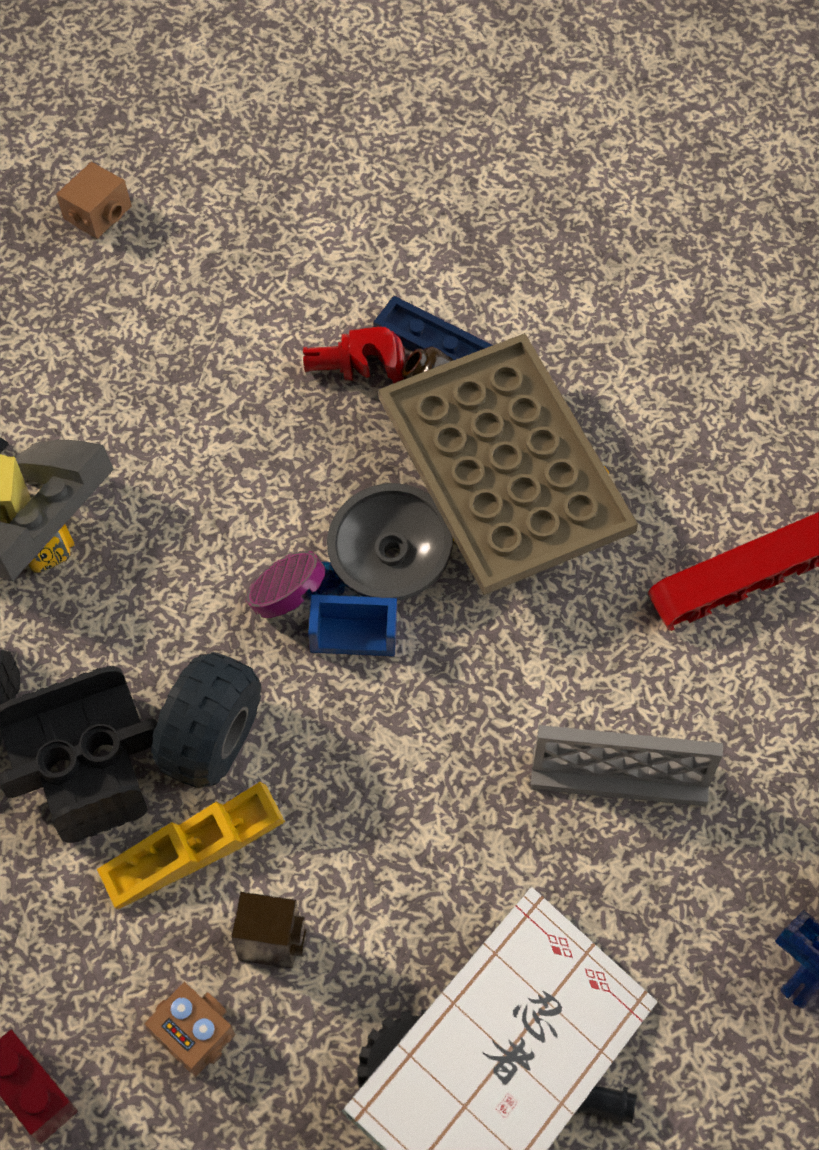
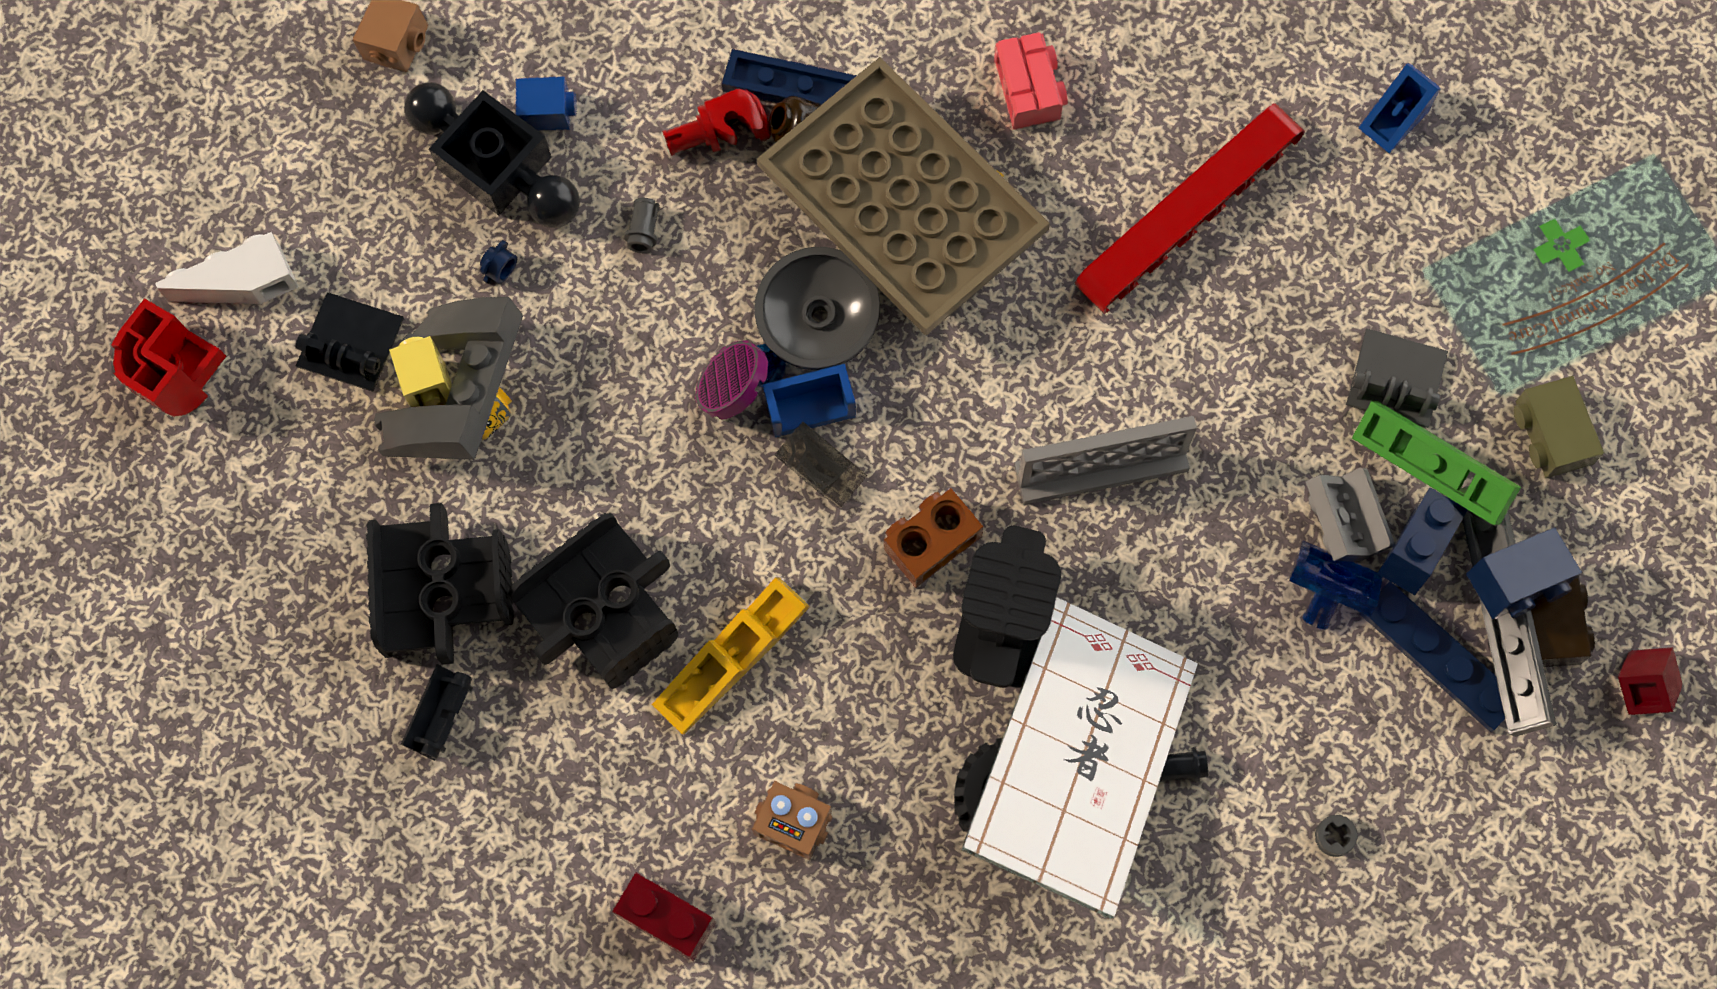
camera: 15 degrees left, 10 degrees up
black wheel [151,652,262,789] -> none
dark brown brick [231,891,308,969] -> none
none -> black brick [404,82,580,228]
none -> dark blue plate [480,240,518,284]
none -> blue brick [516,76,577,131]
none -> dark grey pin [624,197,660,253]
none -> clear smoke tile [774,421,868,509]
none -> dark orange brick [884,488,984,588]
none -> black piece [953,525,1061,688]
none -> coral brick [994,32,1068,130]

